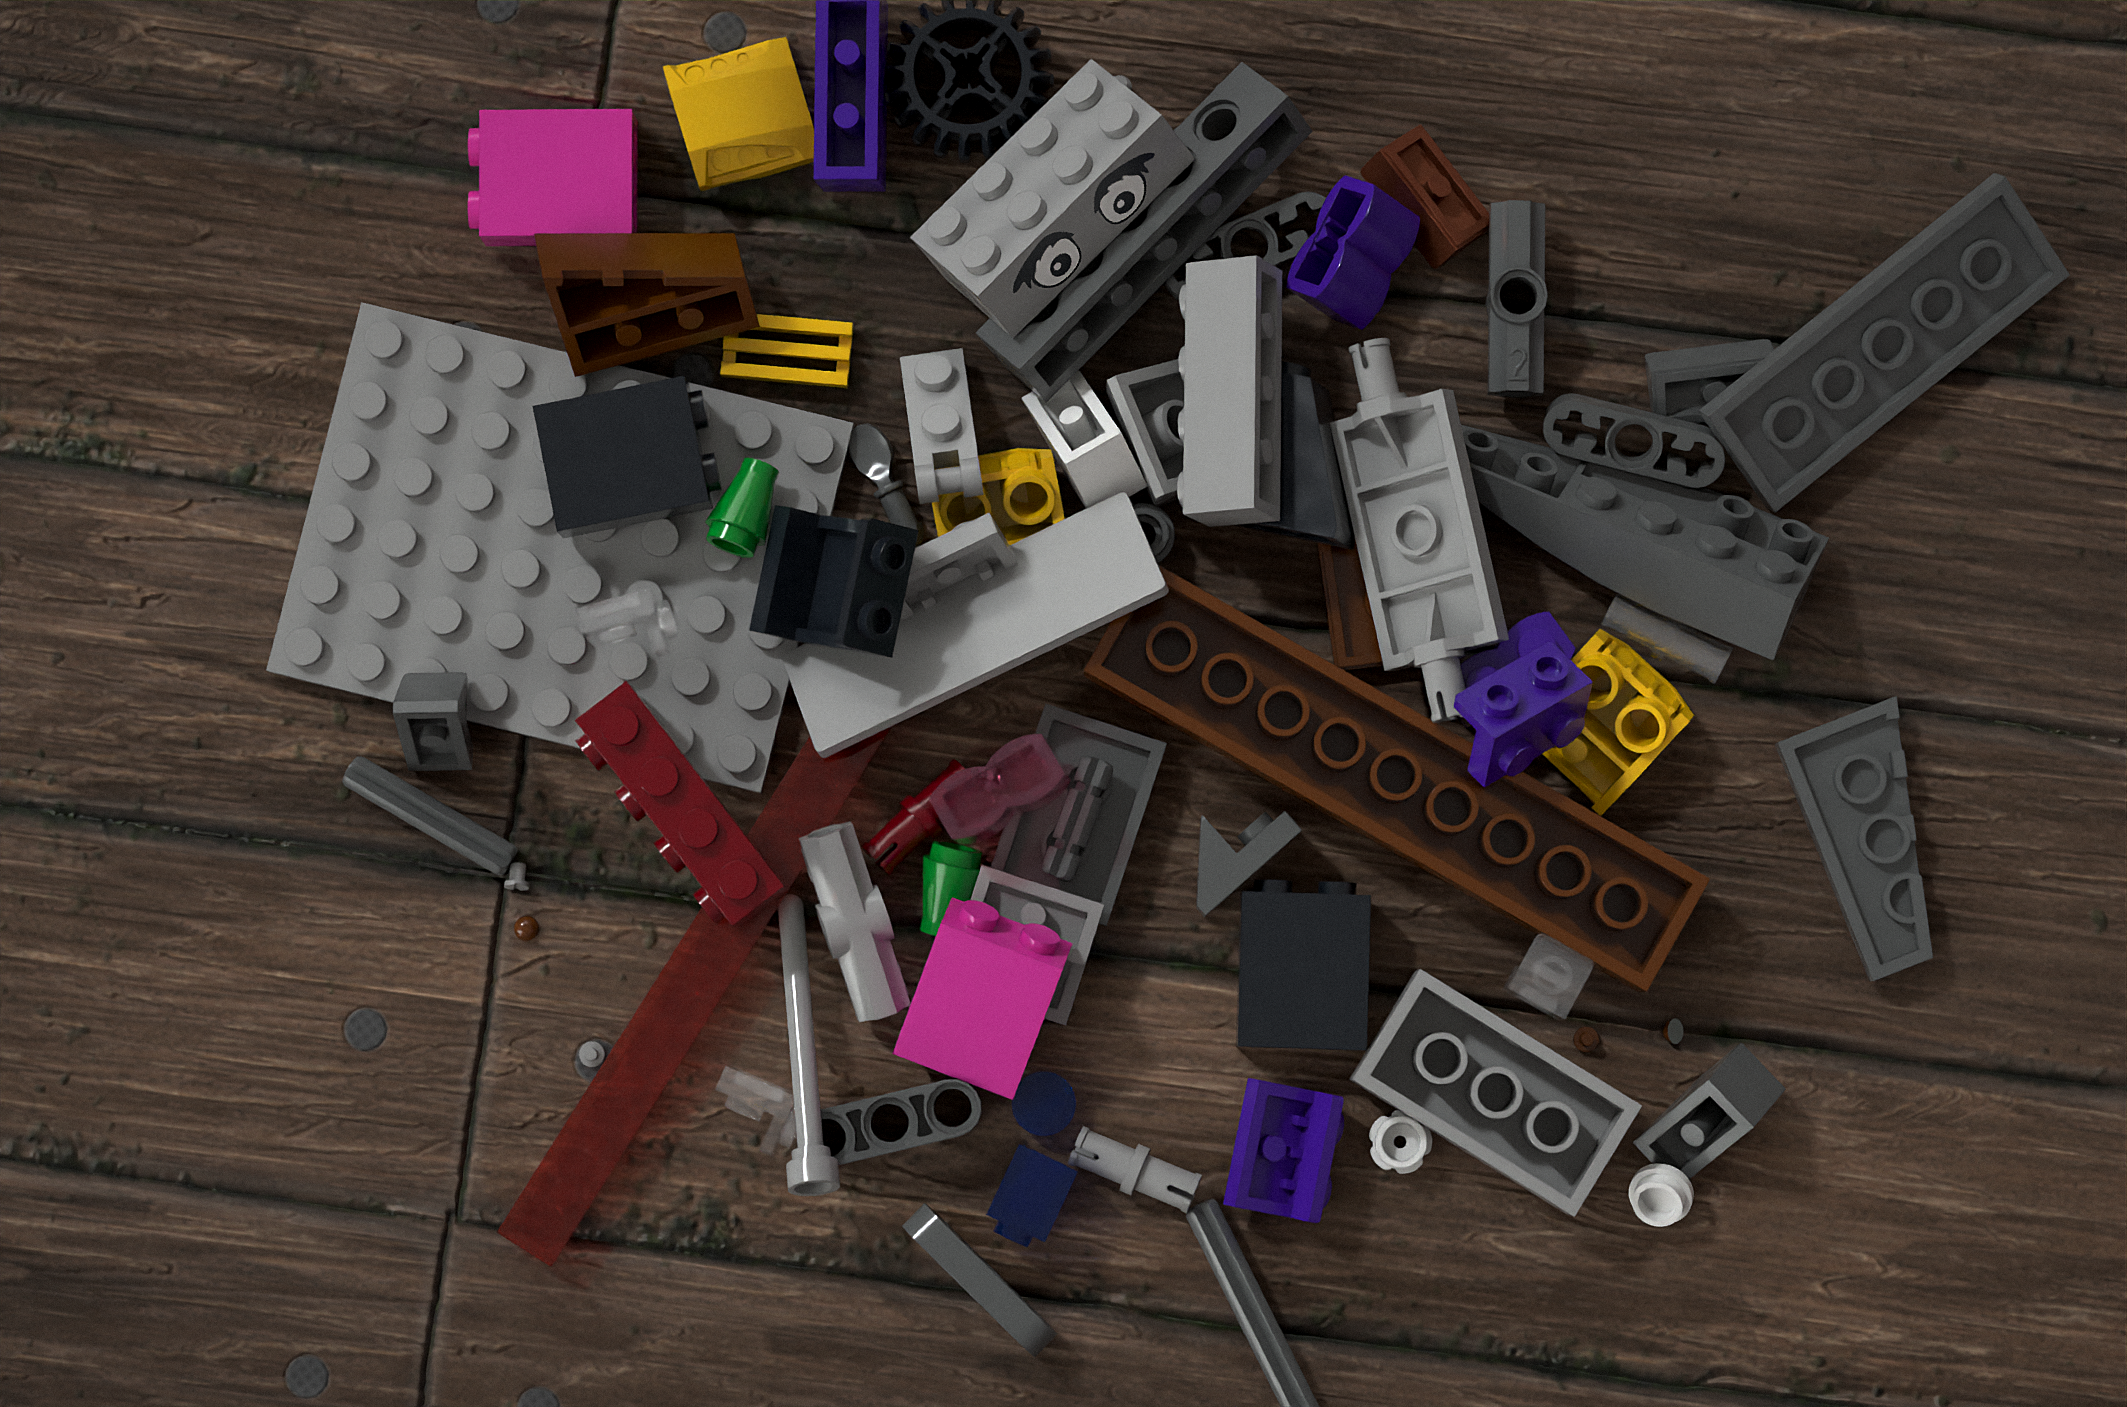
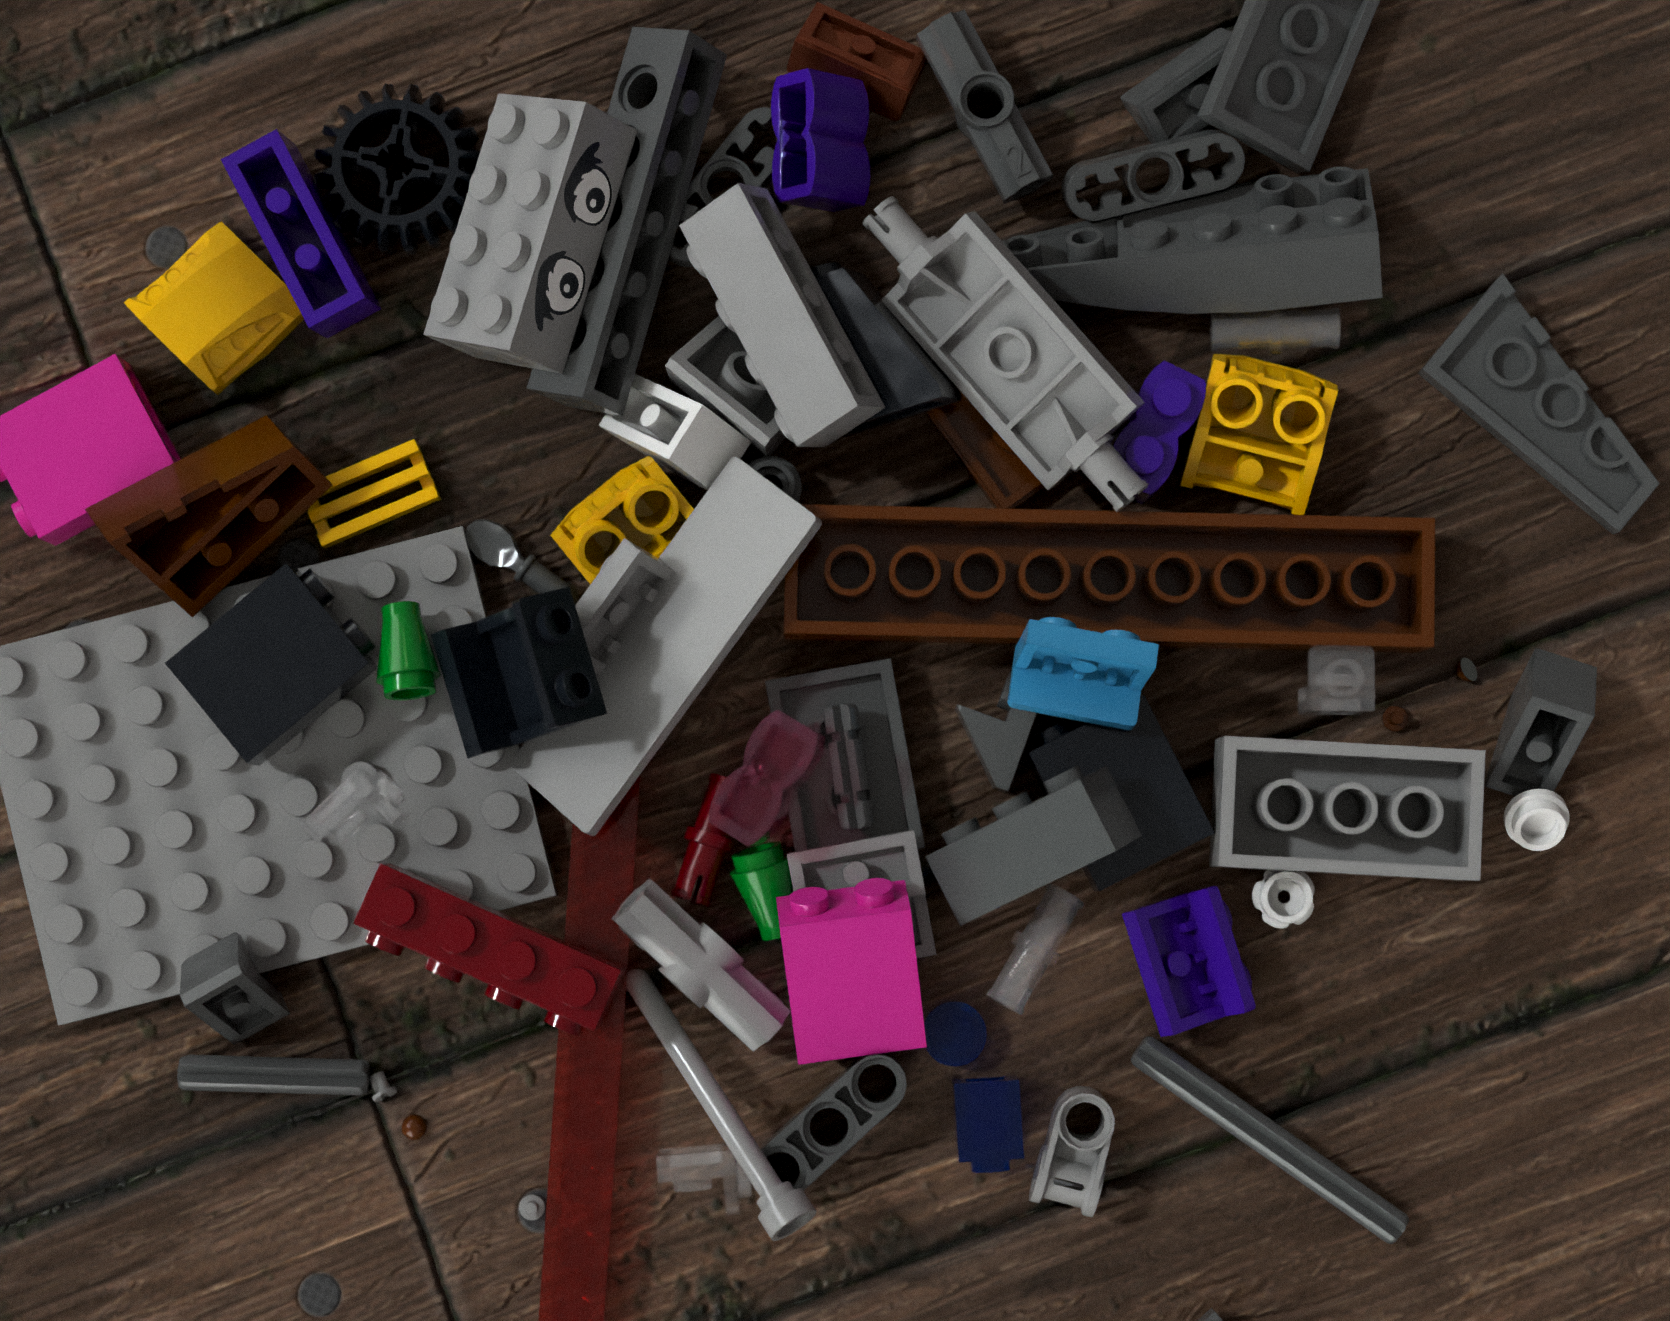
camera: 30 degrees left, 0 degrees up
light grey plate [900,348,984,504] -> none
dark grey beam [902,1203,1057,1357] -> none
light grey pin [1068,1126,1202,1213] -> none
dark purple bracket [1453,642,1593,787] -> none
none -> dark grey brick [925,765,1142,926]
none -> clear pin [986,883,1085,1015]
none -> dark azure bracket [1007,617,1159,730]
none -> light grey piece [1029,1086,1115,1218]

